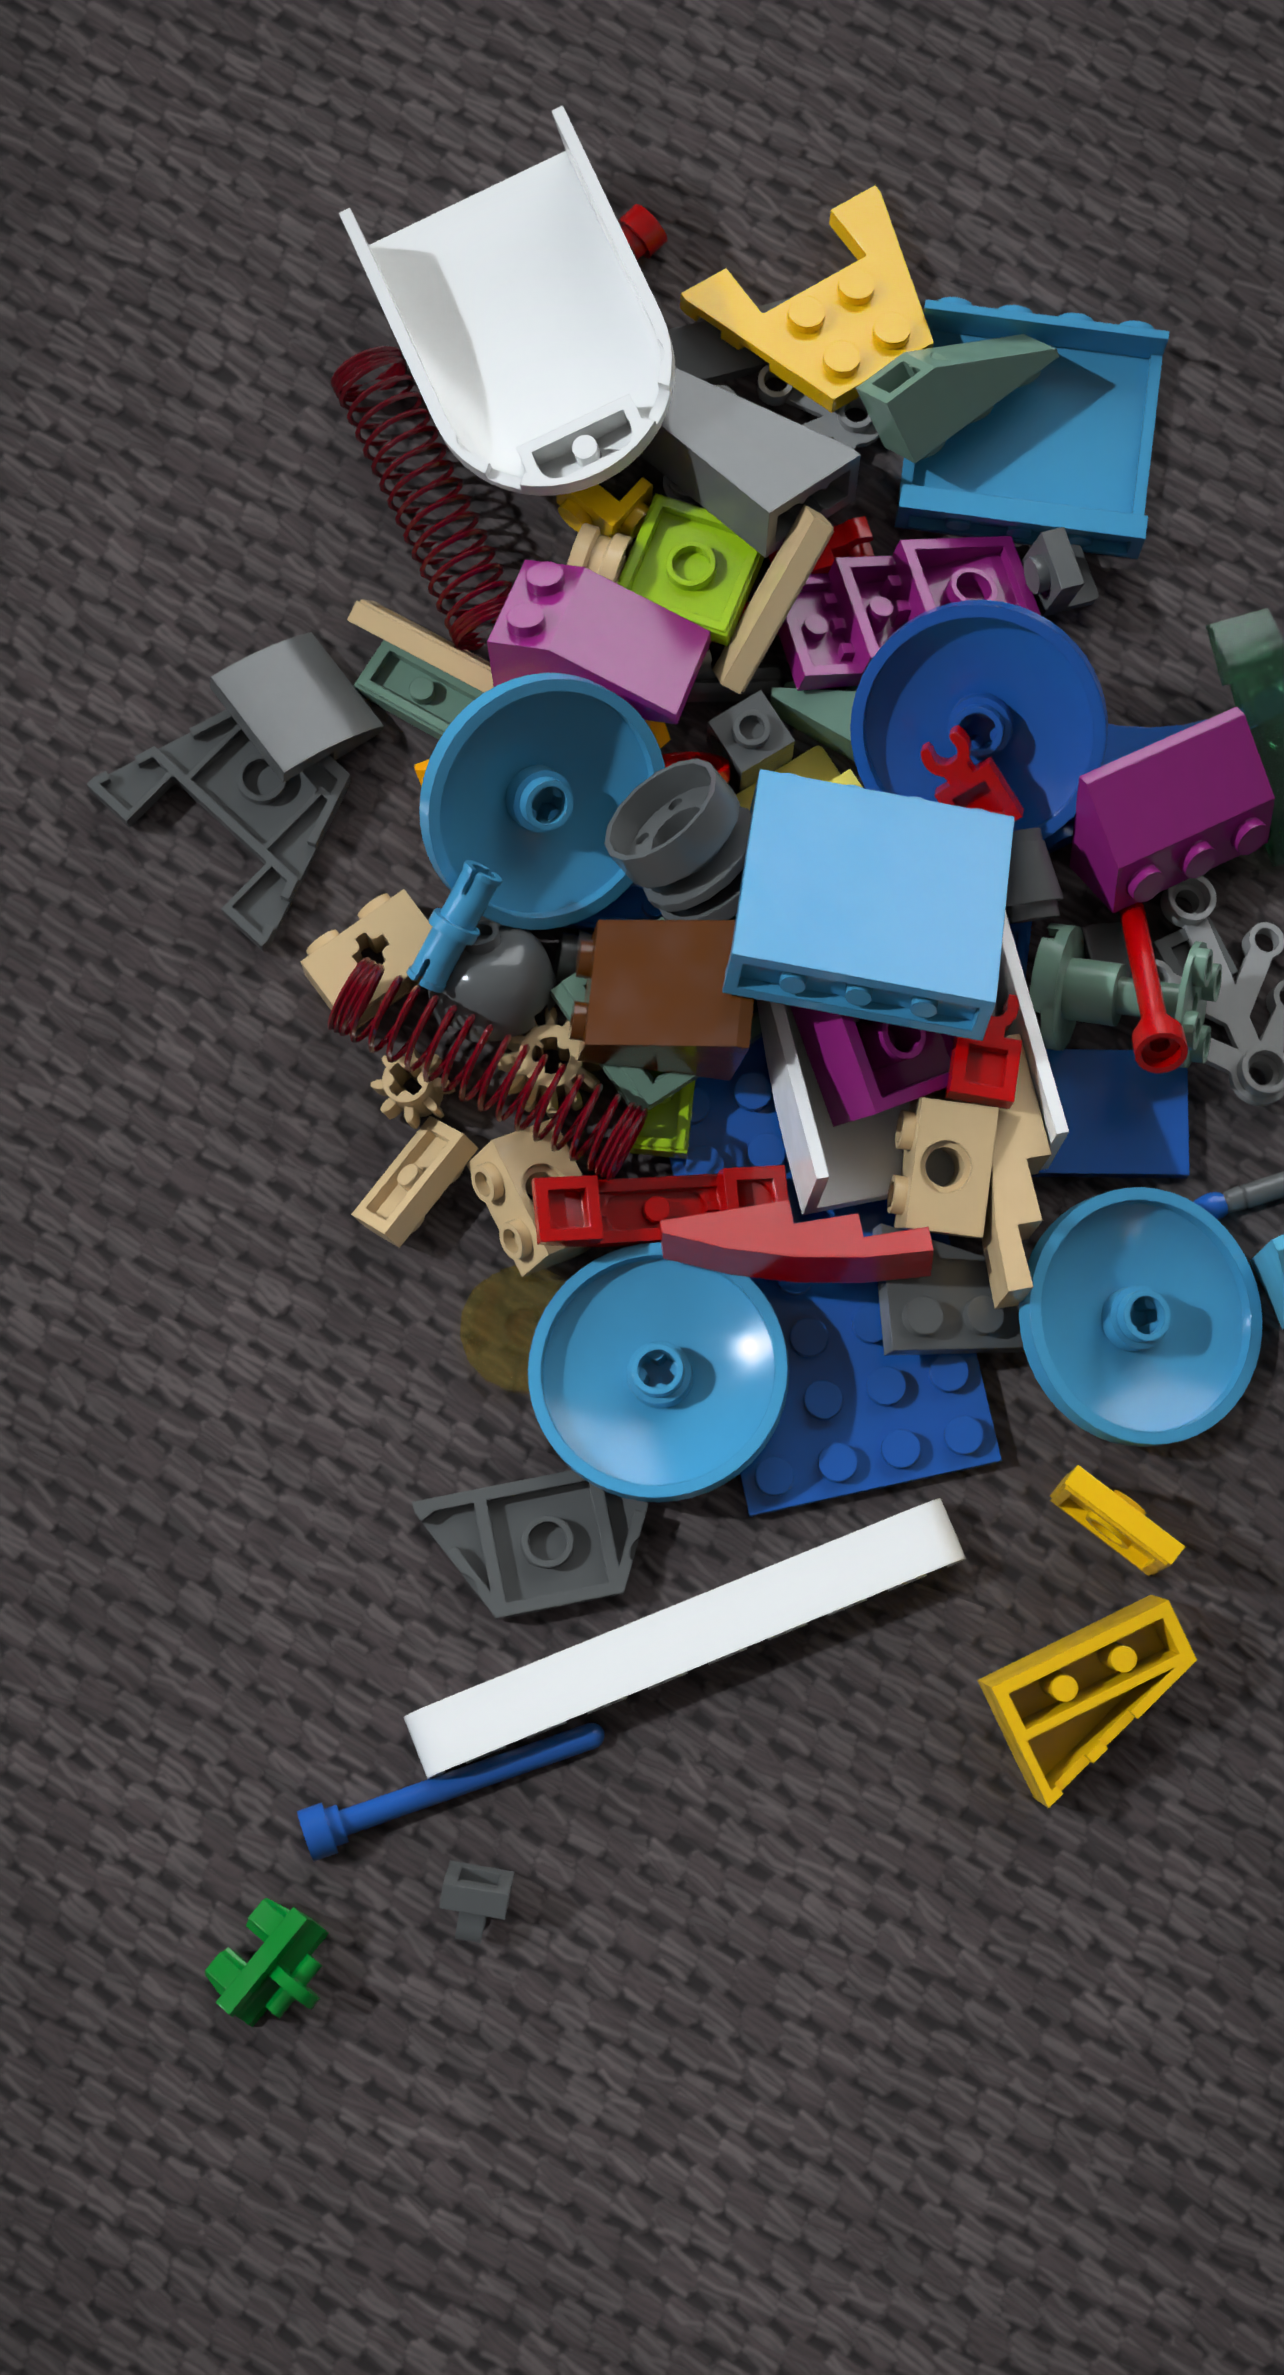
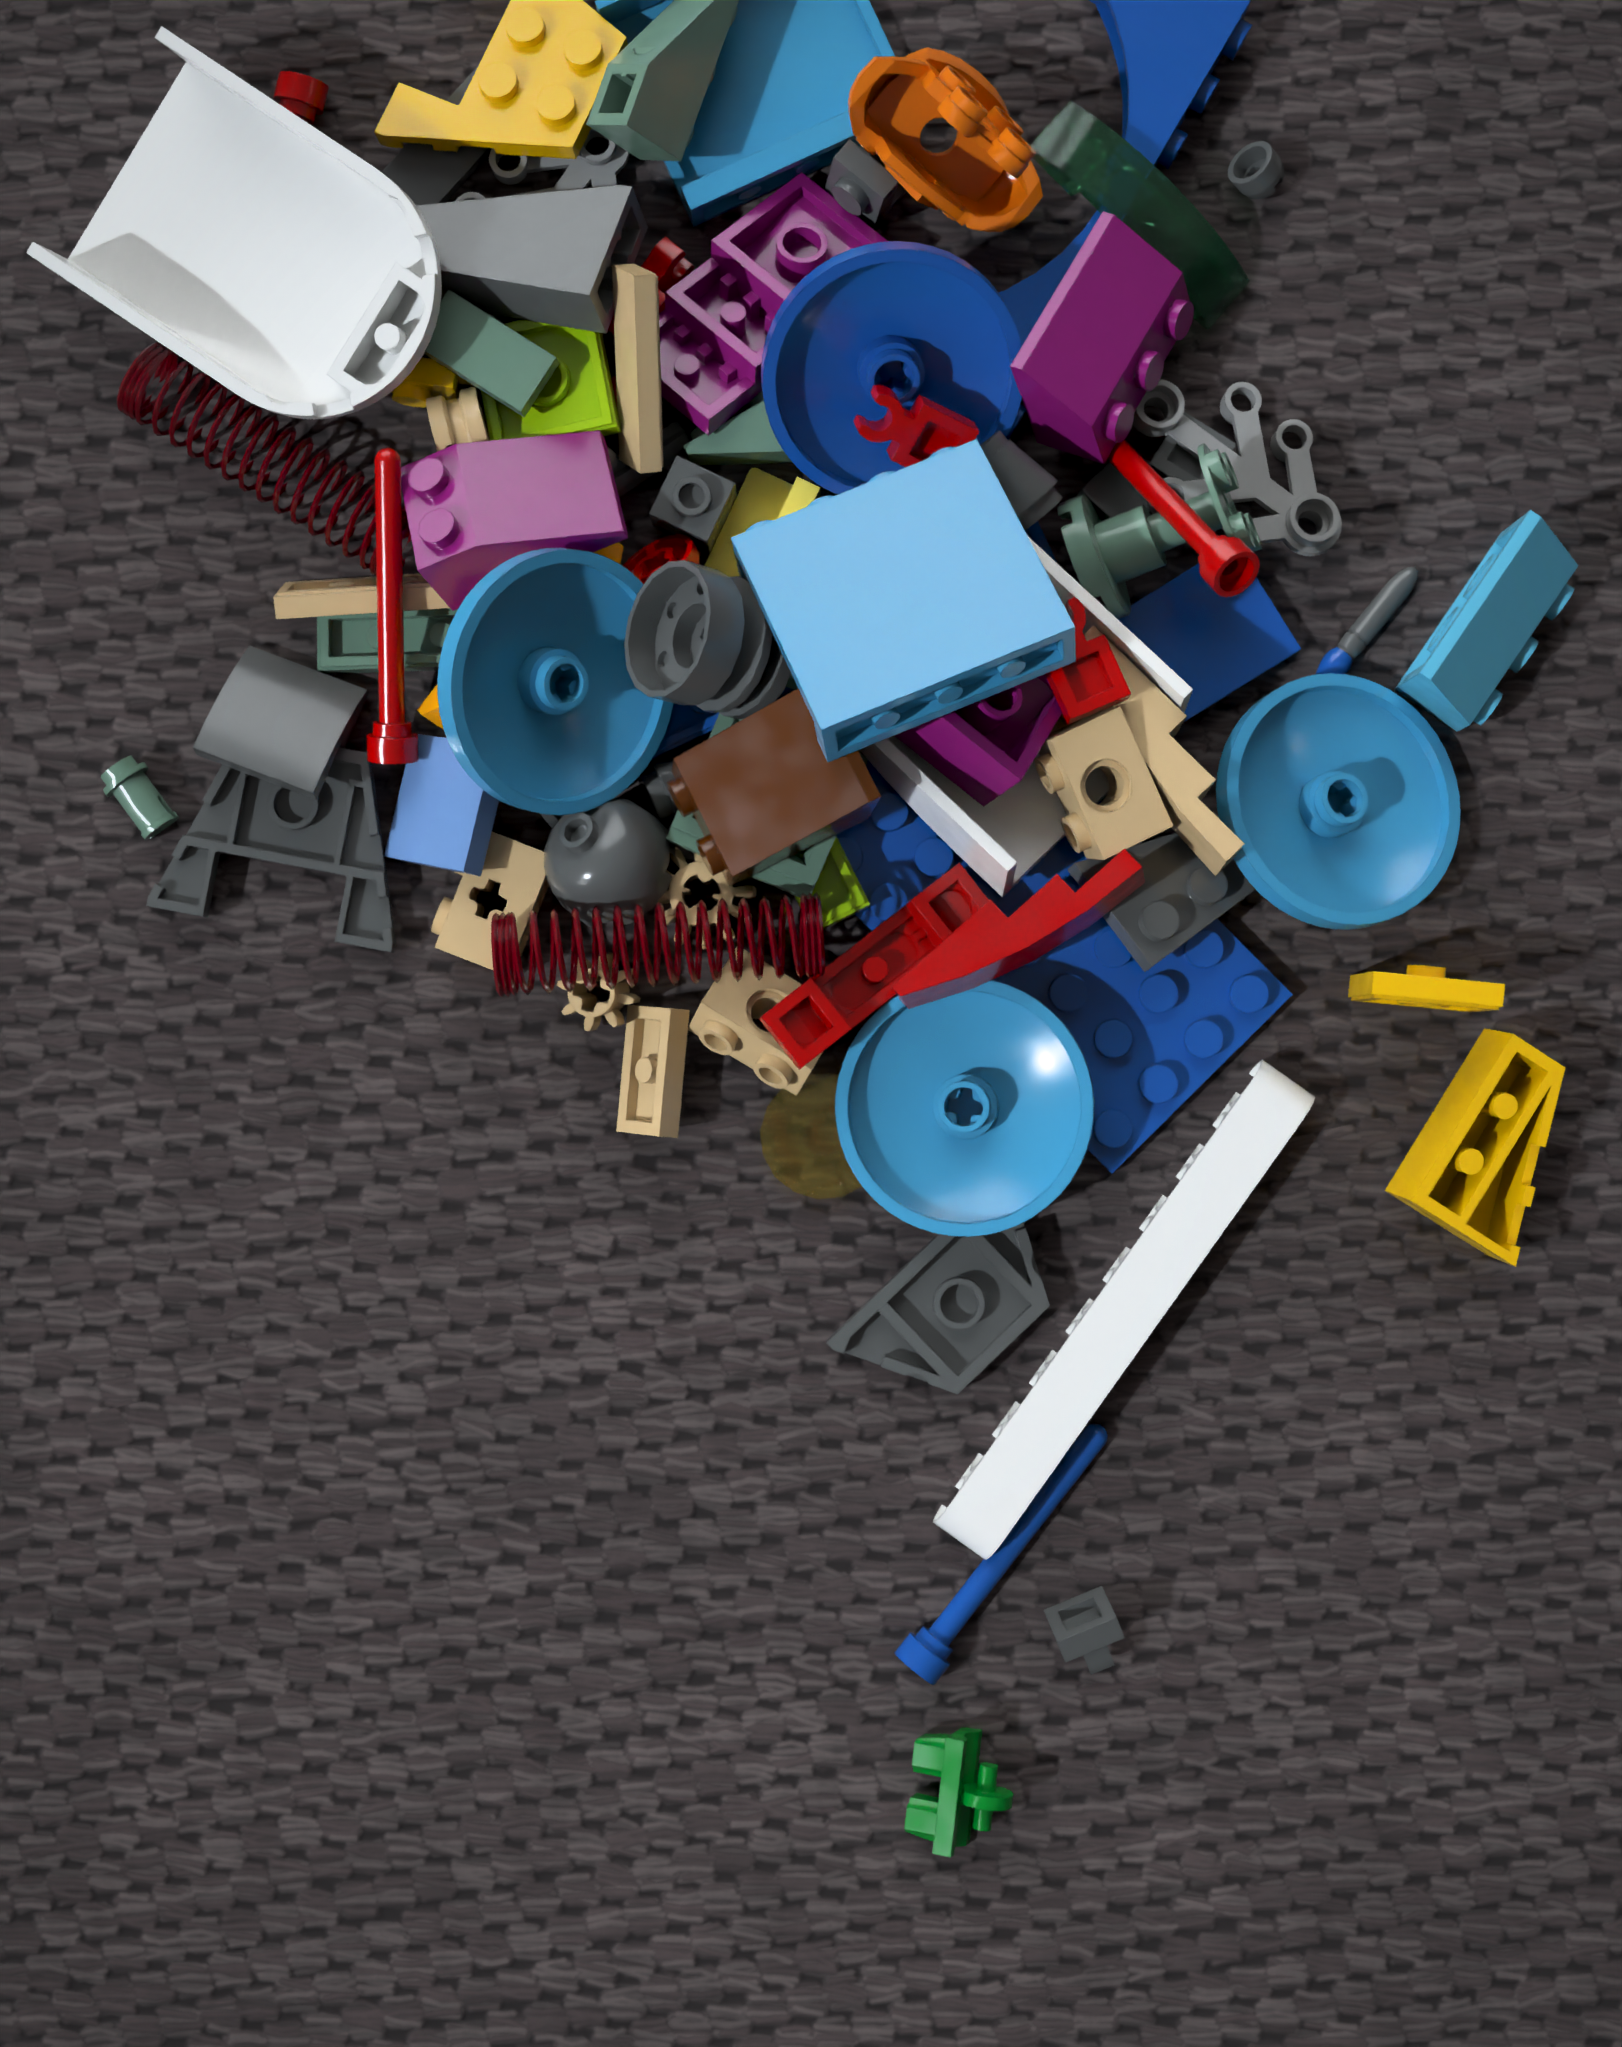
camera: 25 degrees left, 10 degrees up
dark azure pin [406,860,503,993] -> none
none -> sand green pin [100,755,179,841]
none -> red piece [366,448,419,764]
none -> medium blue tile [384,734,499,876]
none -> sand green tile [424,290,559,417]
none -> orange piece [848,47,1043,232]

